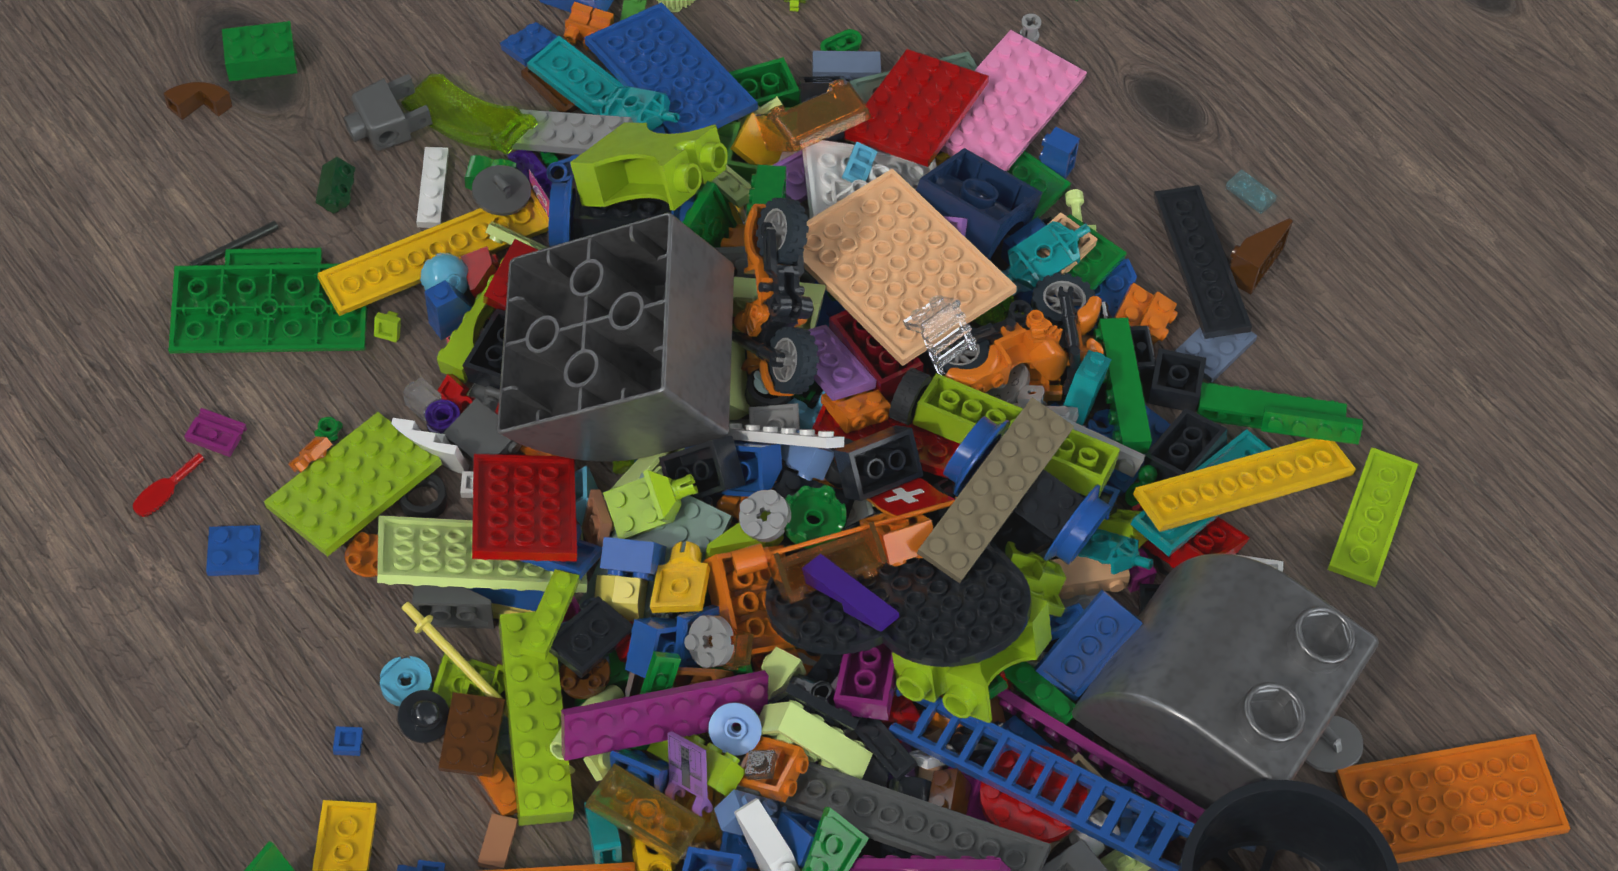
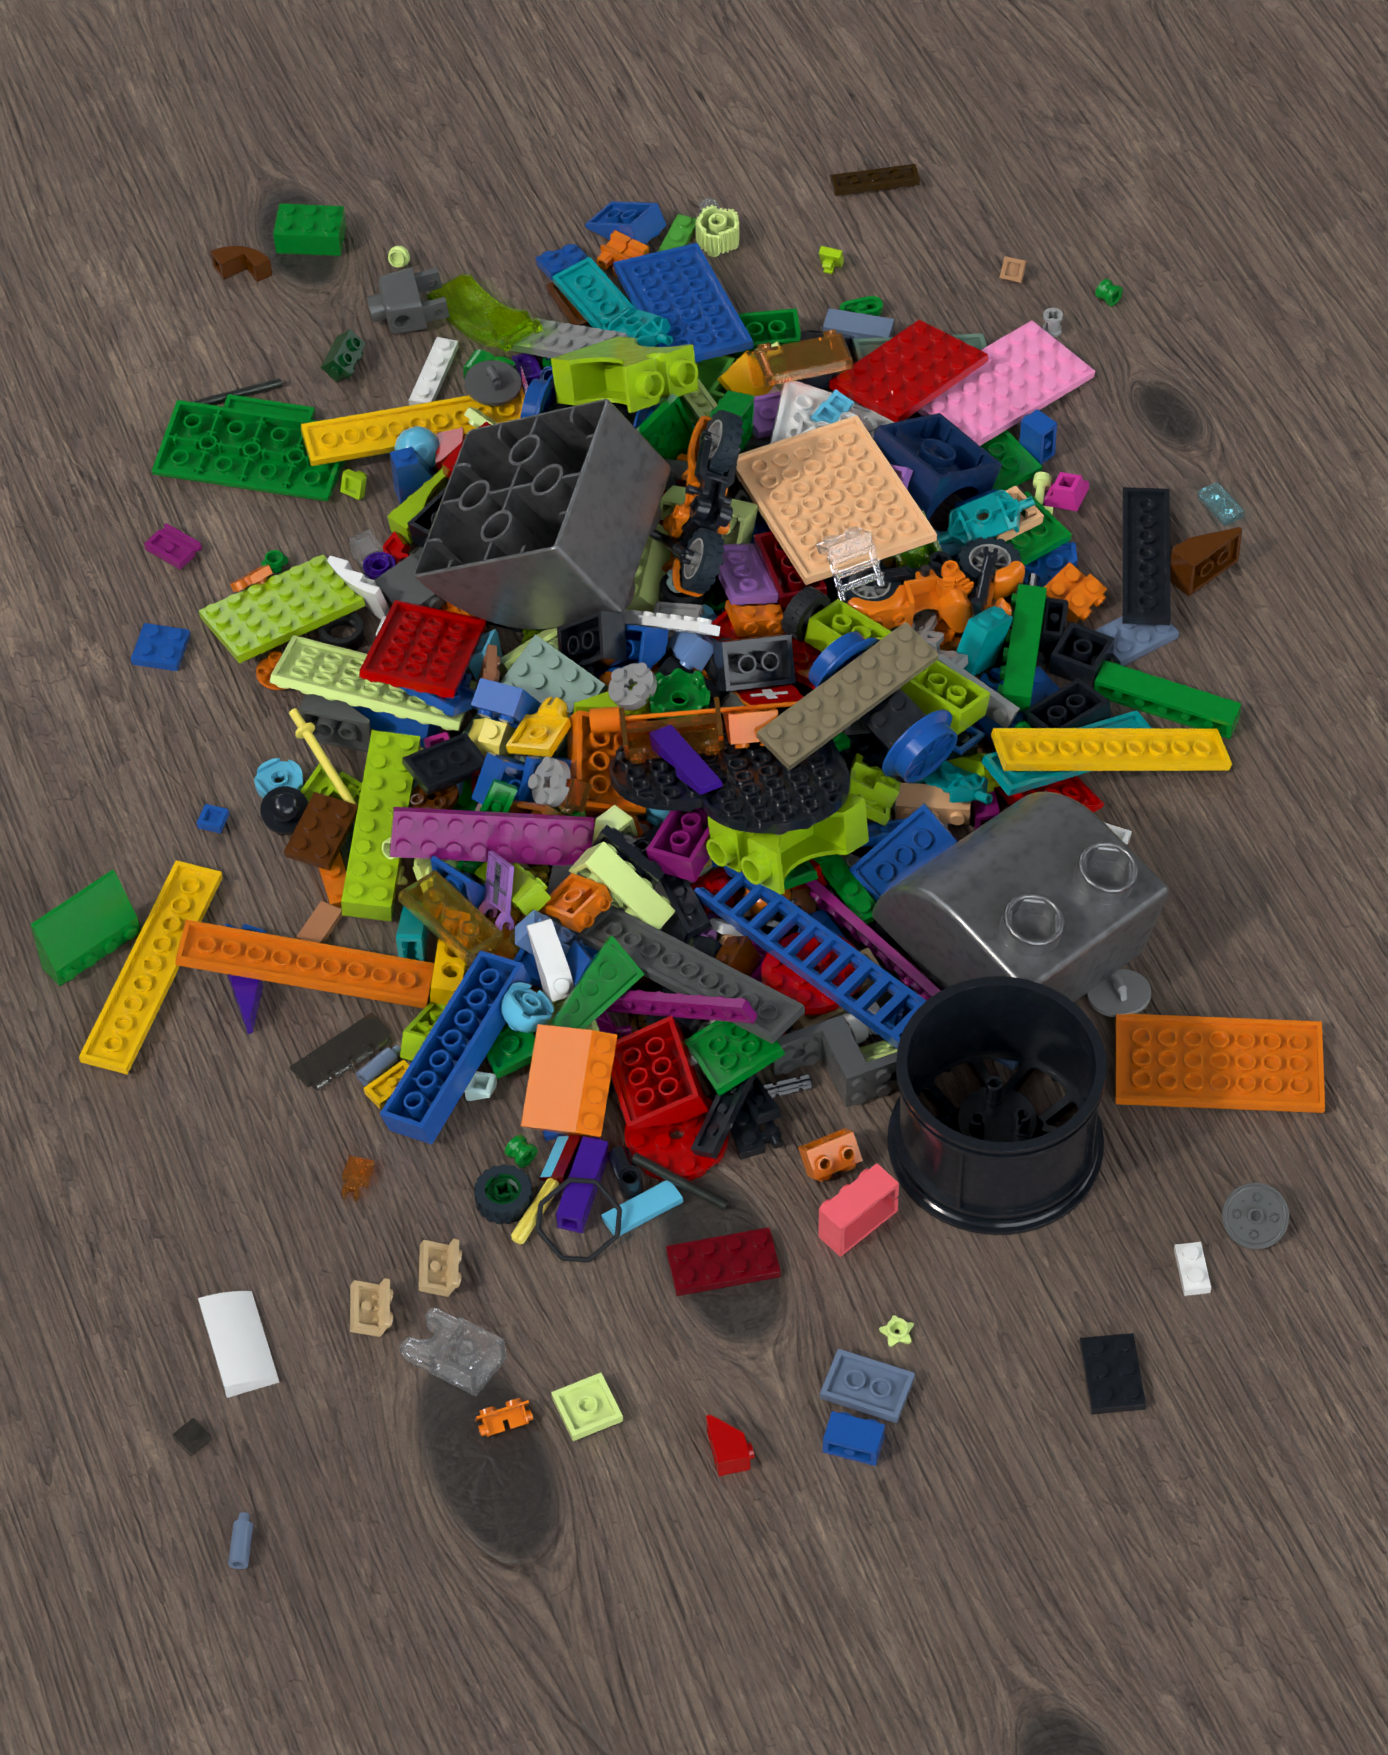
camera: 20 degrees right, 5 degrees down
red piece [133,453,205,517] -> none
lime plate [520,569,580,660] -> none
lime plate [603,470,698,539] -> none
light blue dish [709,702,762,756] -> none
clear smoke plate [744,750,778,780] -> none
green plate [1261,406,1363,445] -> none
lime plate [1327,447,1418,587] -> none
none -> yellowish green plate [388,246,410,268]
none -> dark pink brick [1044,472,1090,511]

